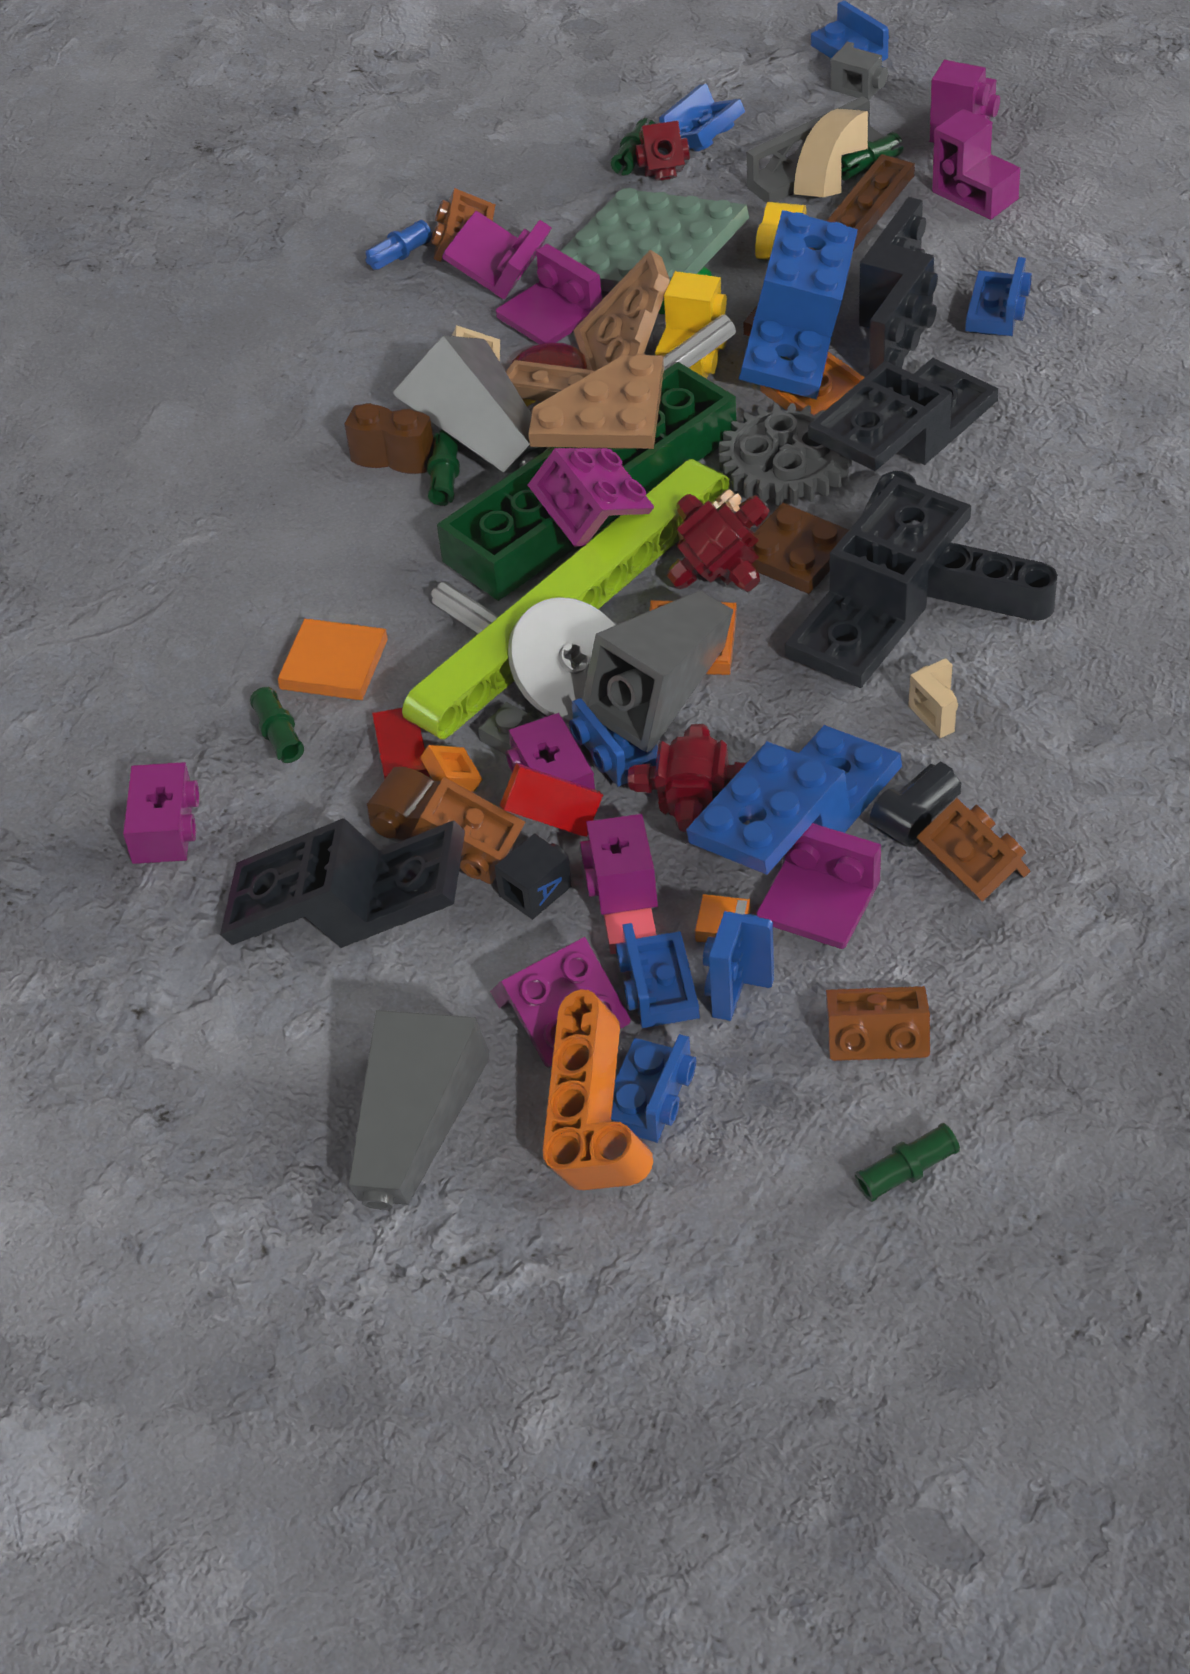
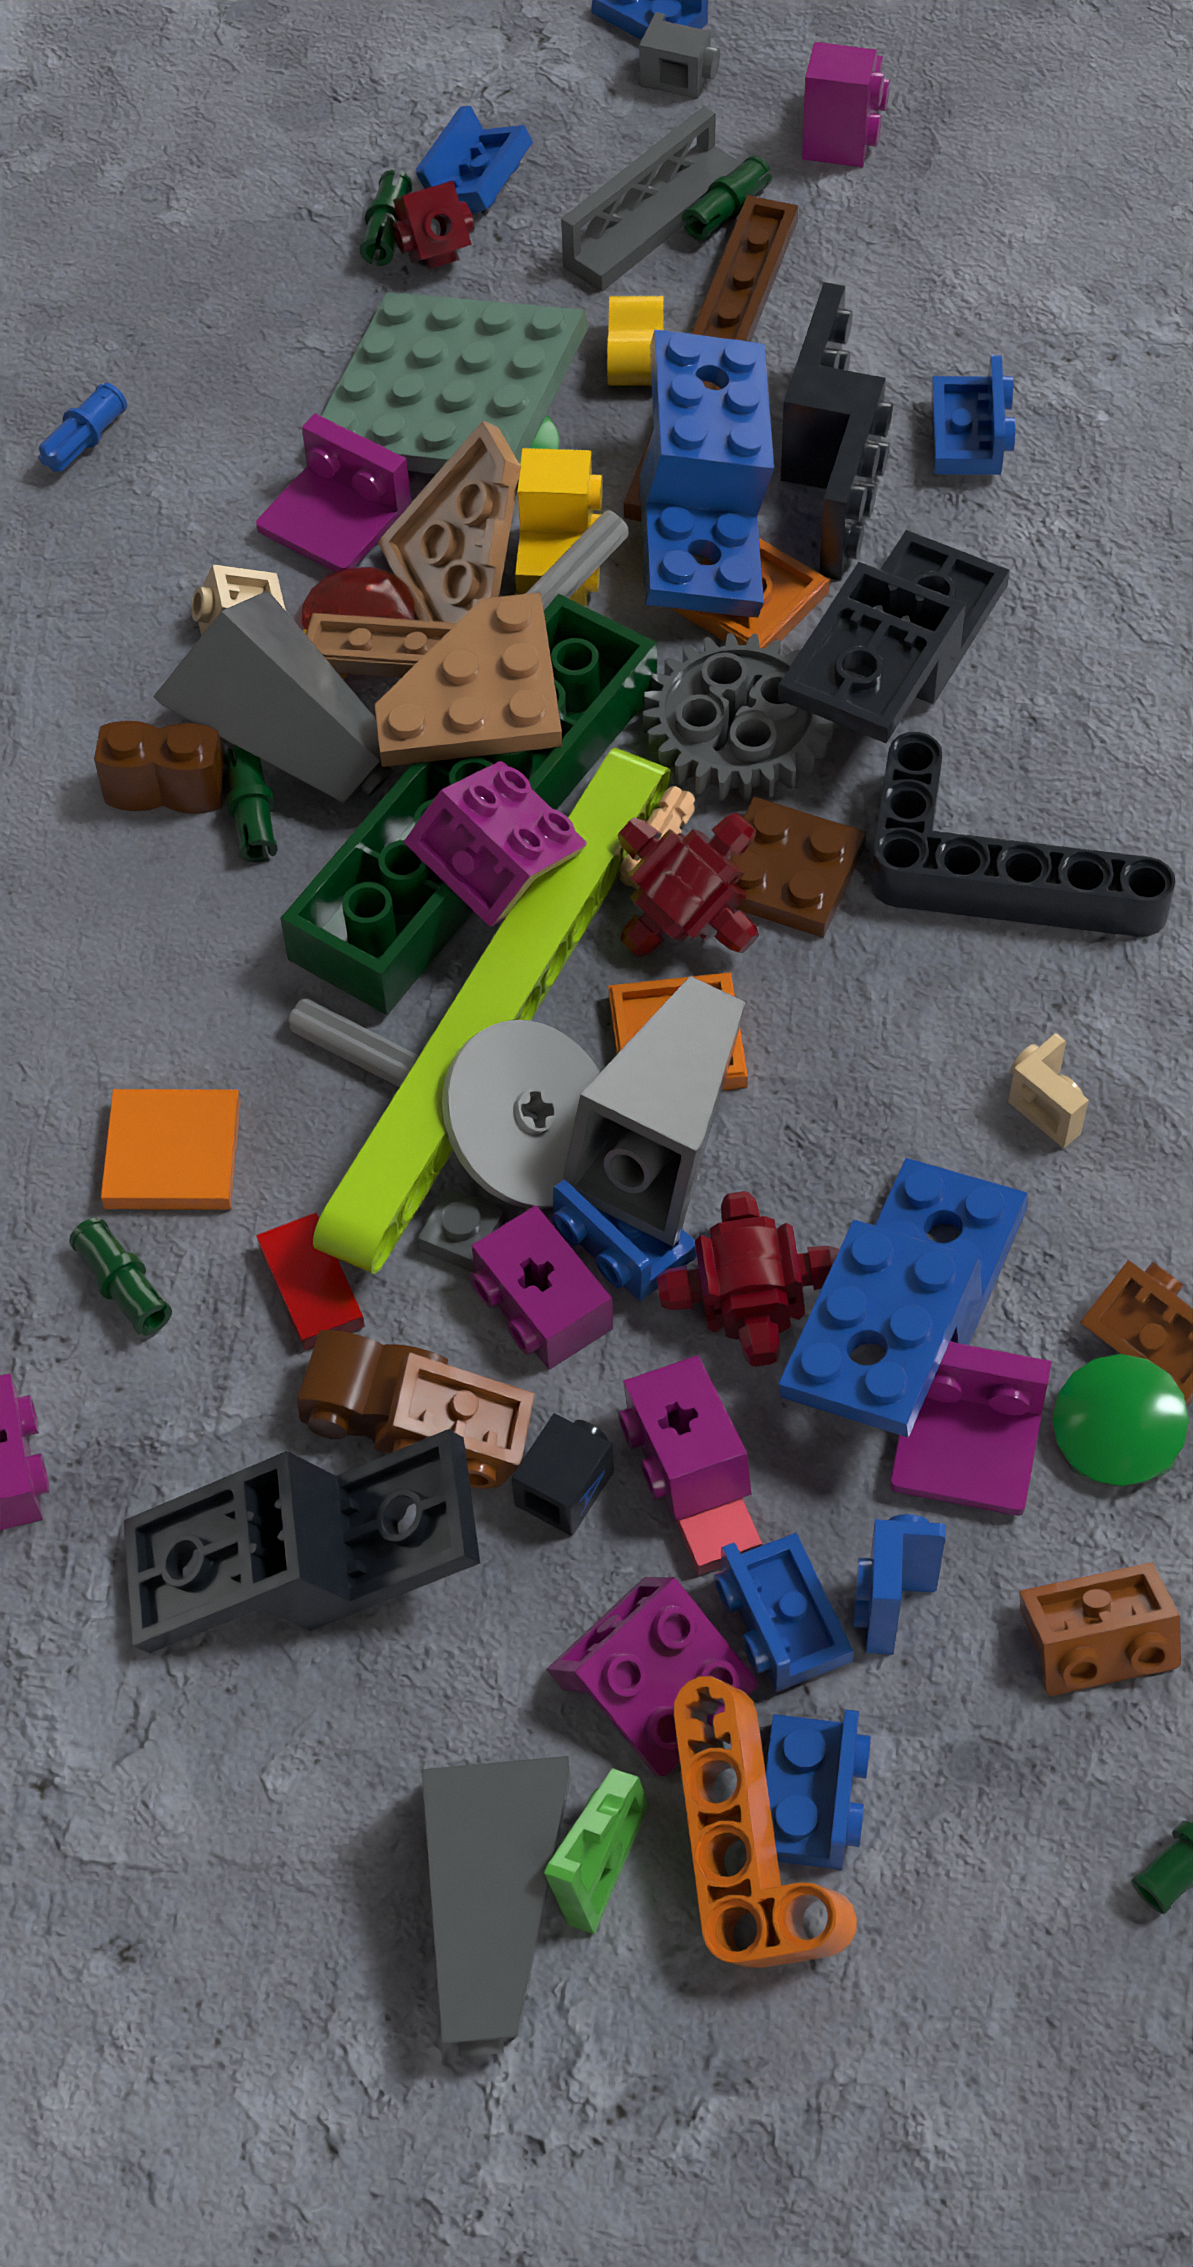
camera: 15 degrees left, 10 degrees up
orange plate [420,745,483,792] -> none
dark orange bracket [431,188,496,262] -> none
magenta bracket [442,211,552,300] -> none
red tile [500,763,603,837] -> none
orange tile [695,894,750,943] -> none
black bracket [785,476,971,688] -> none
tan brick [794,109,868,197] -> none
black piece [870,761,961,847] -> none
magenta brick [932,109,1021,220] -> none
none -> bright green wing [544,1768,649,1935]
none -> green dish [1052,1354,1189,1487]

